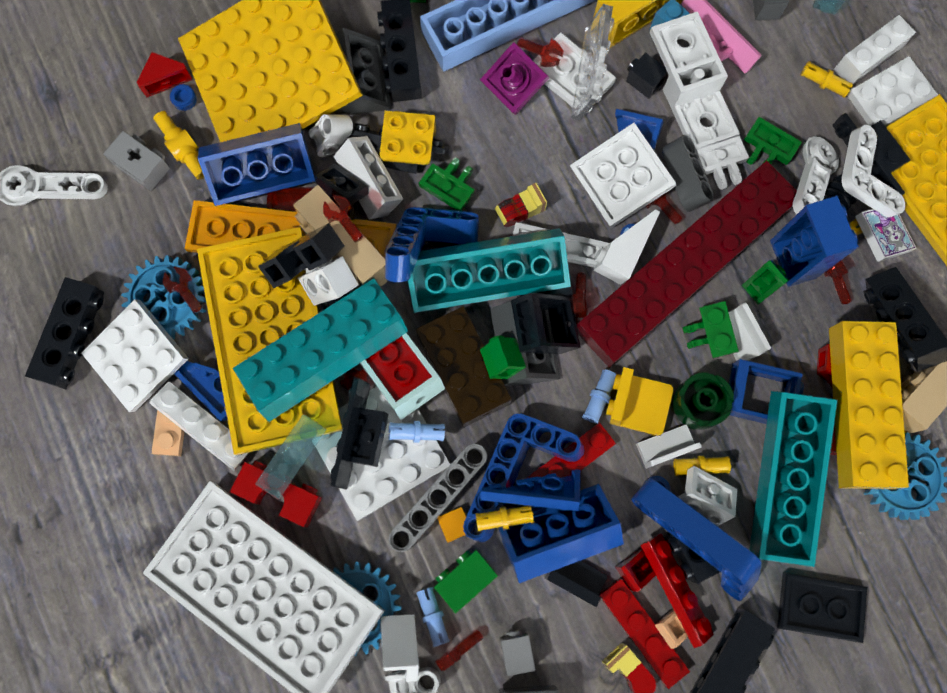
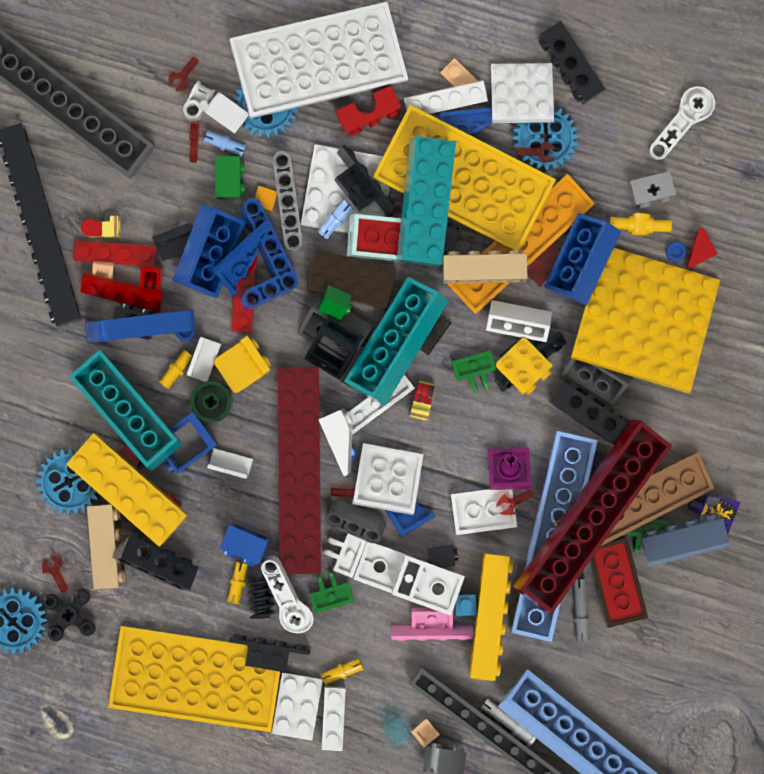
camera: 130 degrees right, 10 degrees up
clear light blue plate [255,414,327,500] -> none
black arch [258,223,345,288] -> none
white brick [298,256,359,306] -> none
white piece [309,115,353,157] -> none
black panel [315,163,369,221] -> none
clear red bar [323,195,363,242] -> none
blue beam [385,207,479,282] -> none
yellow pin [475,506,534,532] -> none
light grey brick [500,629,535,676] -> none
clear plate [571,4,614,121] -> none
clear red bar [573,272,588,318] -> none
light blue pin [582,369,616,424] -> none
white bracket [678,466,737,526] -> none
green hinge [683,301,739,359] -> none
green slope [741,260,789,305] -> none
black tile [777,573,868,643] -> none
clear red bar [824,261,852,305] -> none
white beam [842,125,905,217] -> none
tile [855,209,917,262] -> none

